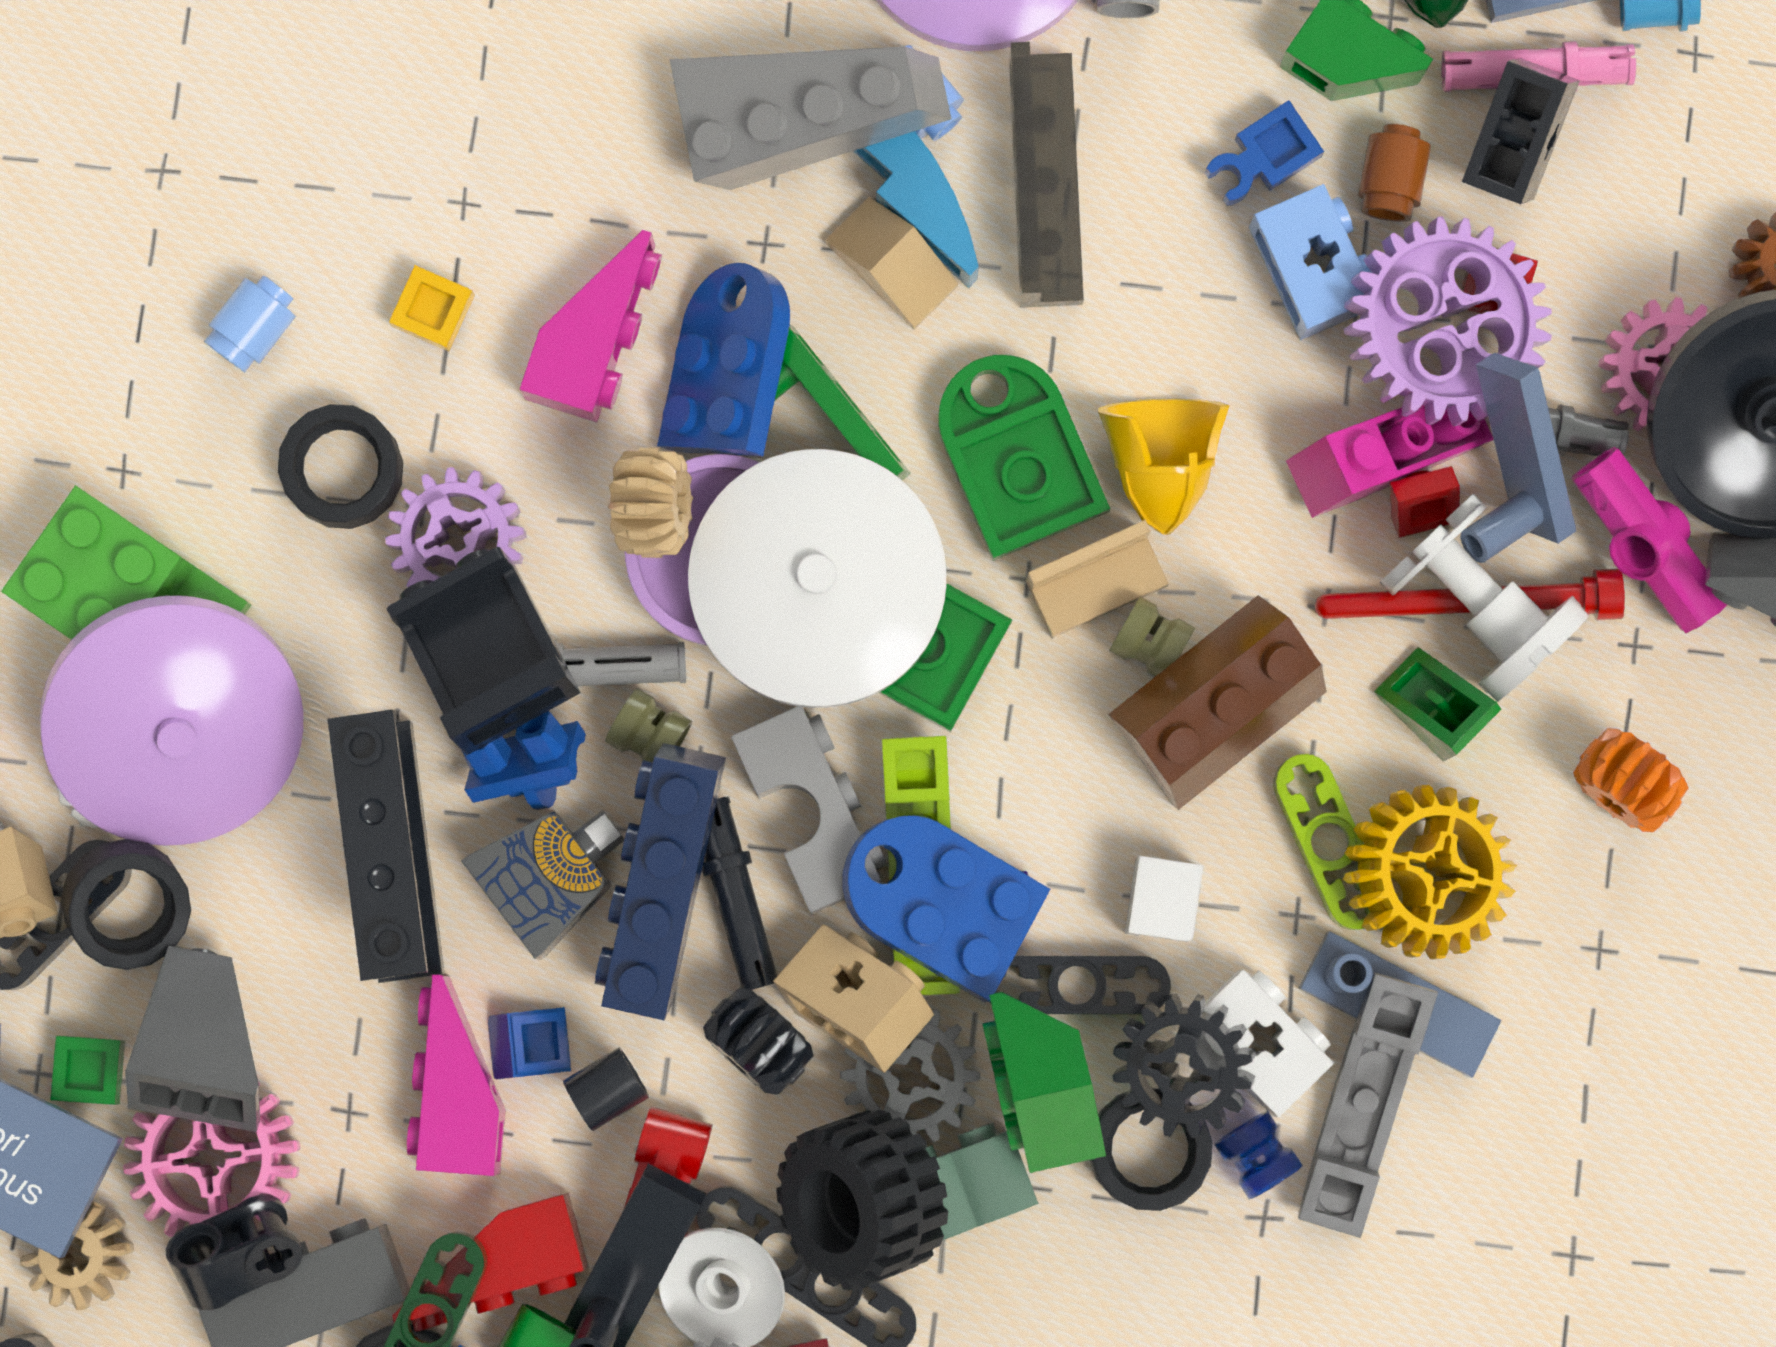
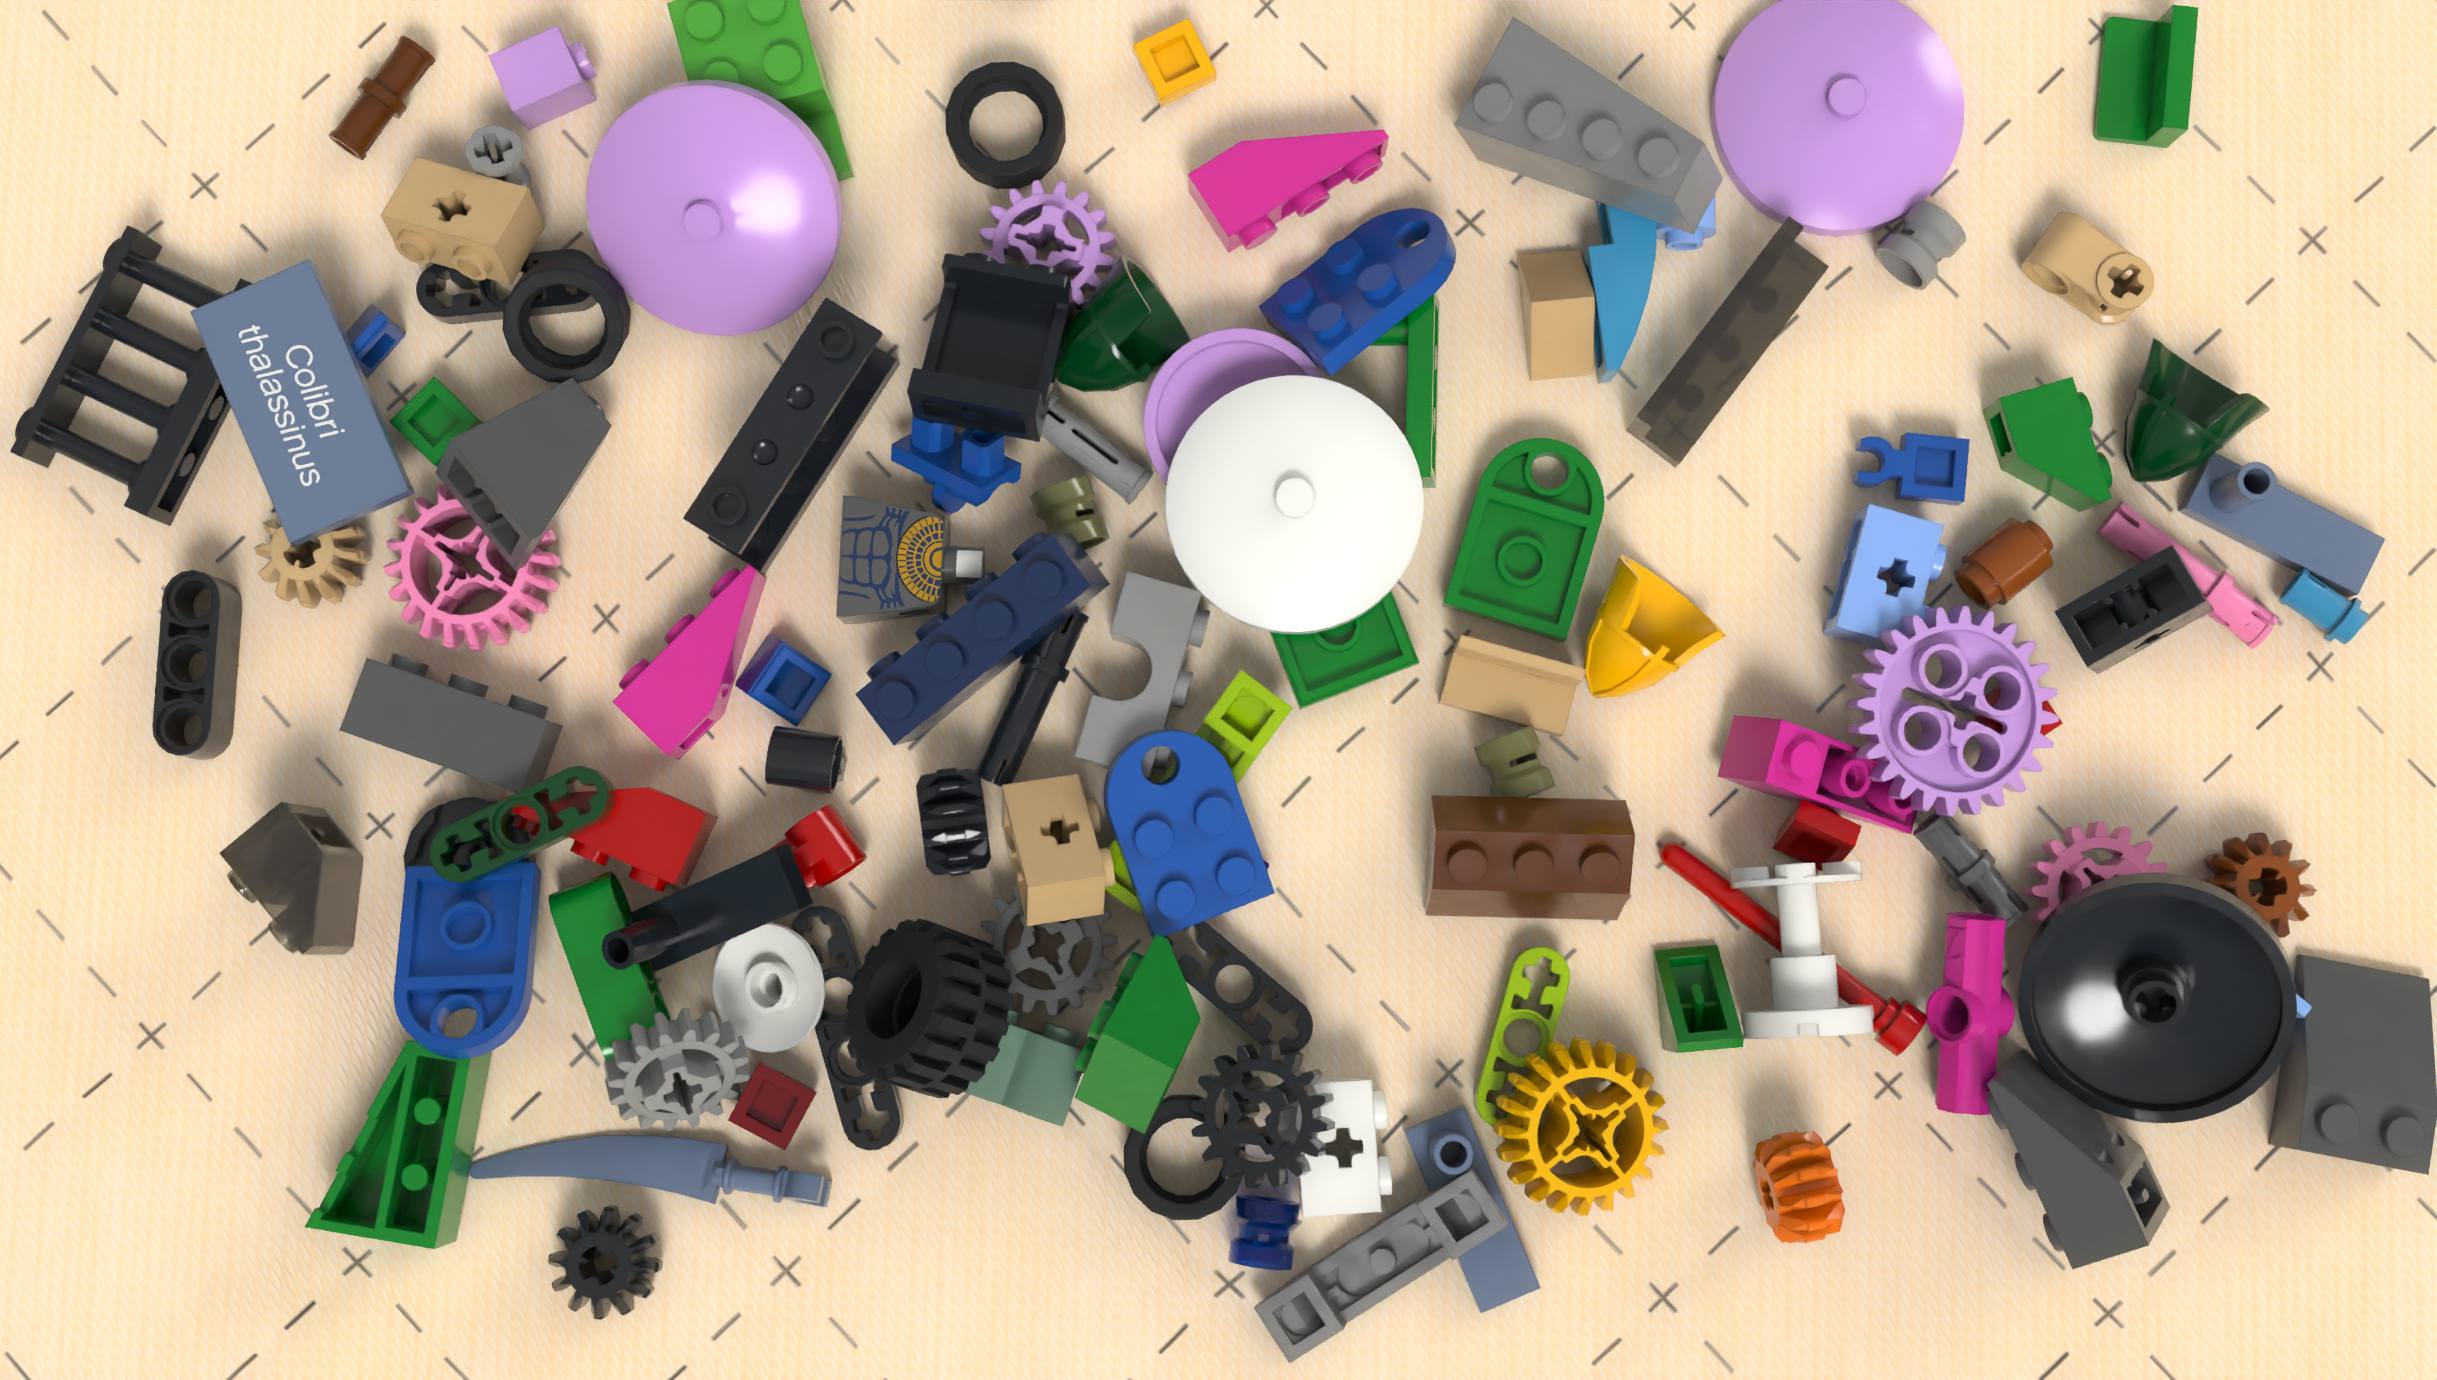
camera: 40 degrees right, 0 degrees up
black piece [165,1195,303,1310] -> none
tan gear [607,447,694,558] -> none
white panel [1125,856,1204,942] -> none
sand blue piece [1460,353,1576,563] -> none
none -> dark green helmet [1056,253,1192,392]

